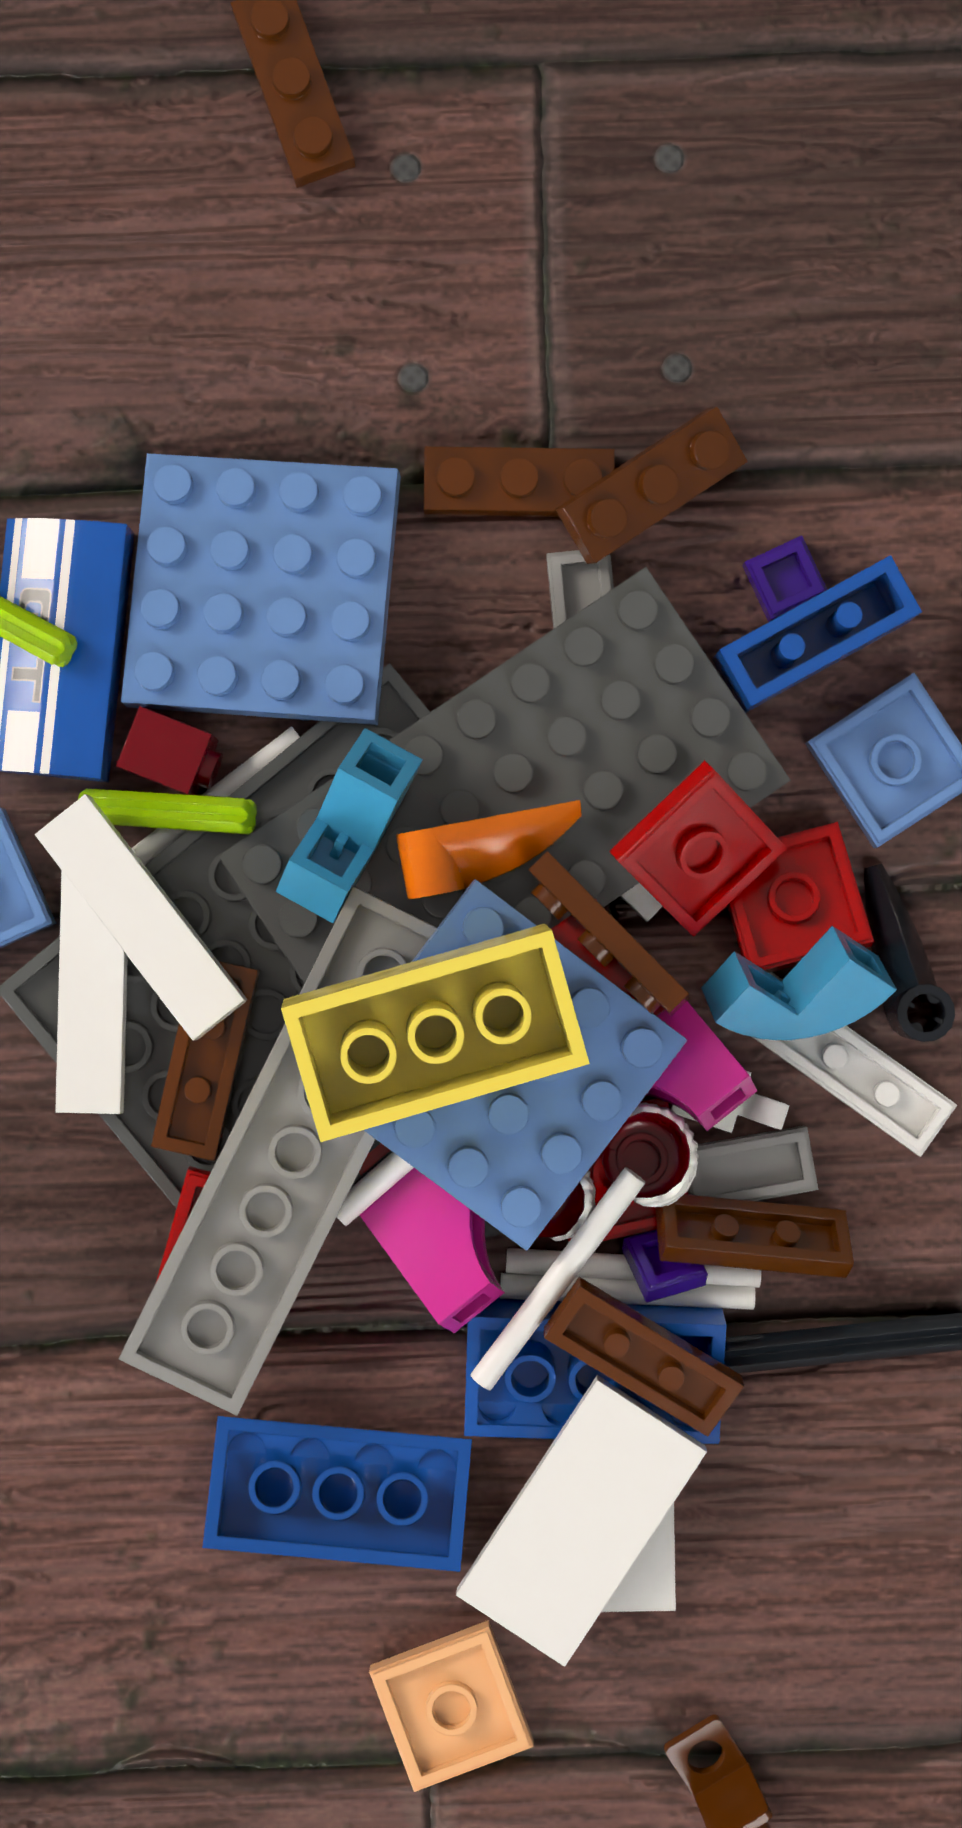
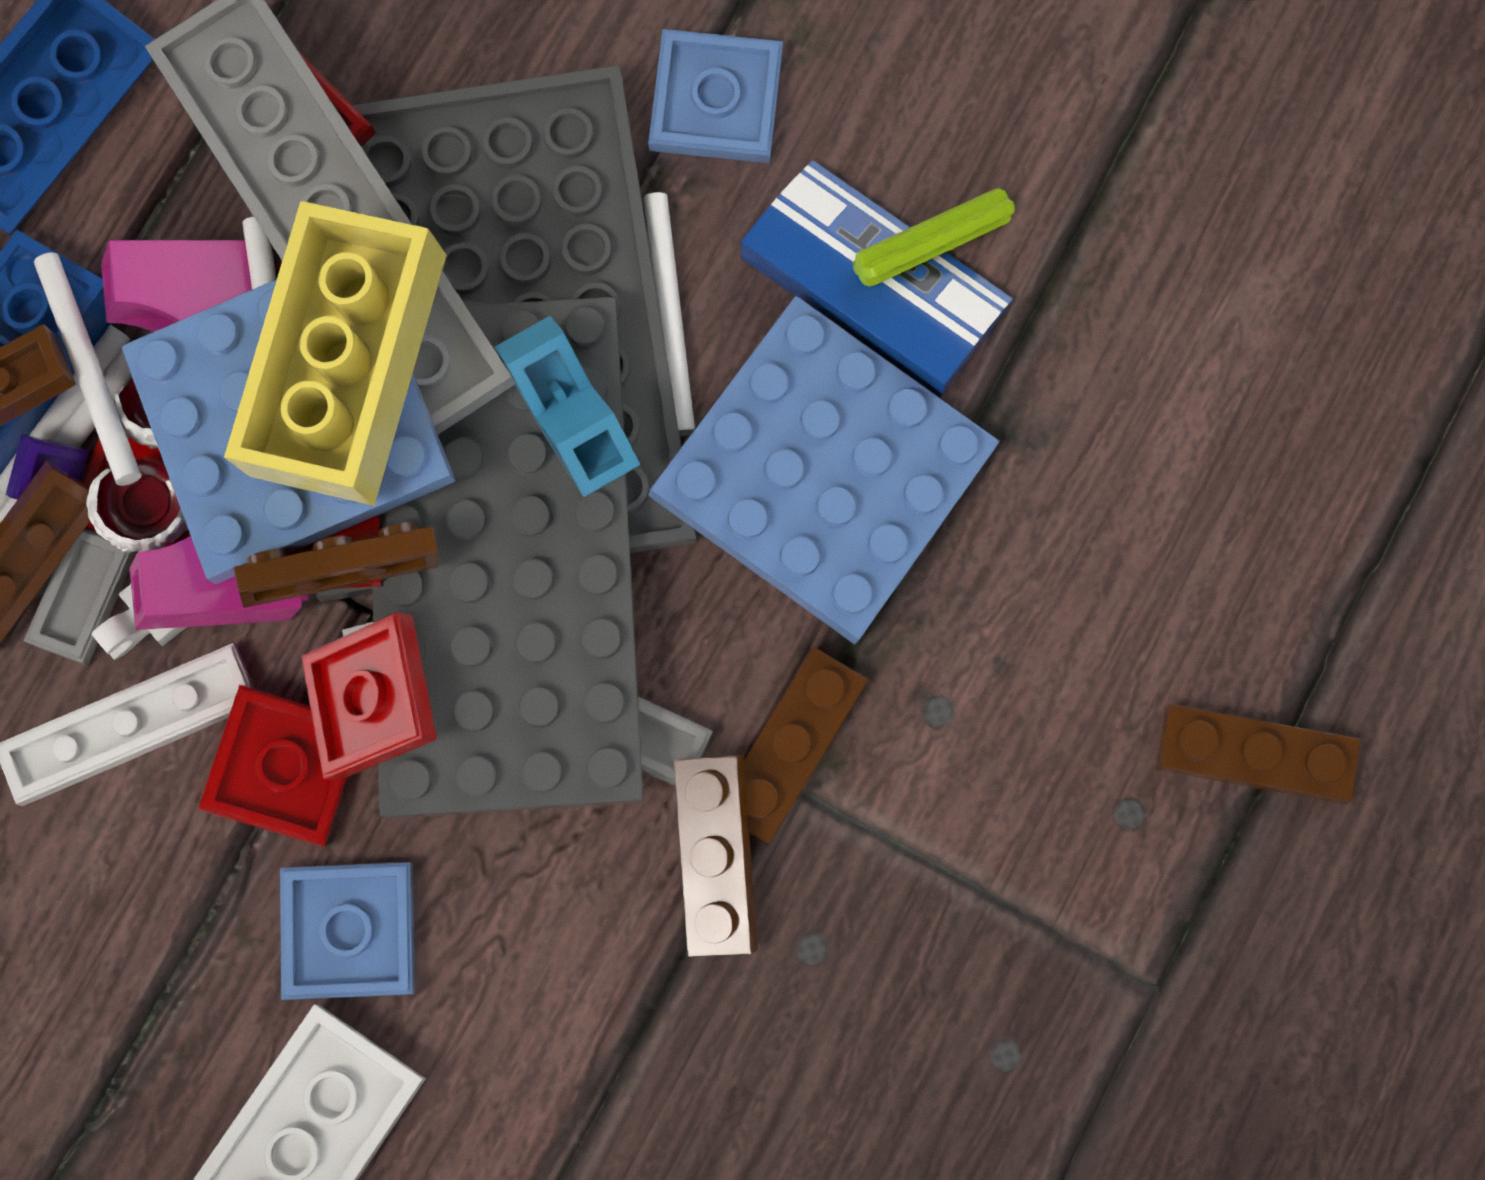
camera: 120 degrees right, 10 degrees down
white tile [34,794,248,1041] -> none
white tile [55,871,128,1114] -> none
lime axle [78,788,257,834] -> none
dark red brick [116,706,223,795] -> none
reddish brown plate [151,961,260,1161] -> none
orange piece [396,800,581,899] -> none
dark azure brick [701,926,897,1040] -> none
blue brick [712,555,922,713] -> none
dark purple tile [742,535,827,622] -> none
black piece [864,864,955,1042] -> none

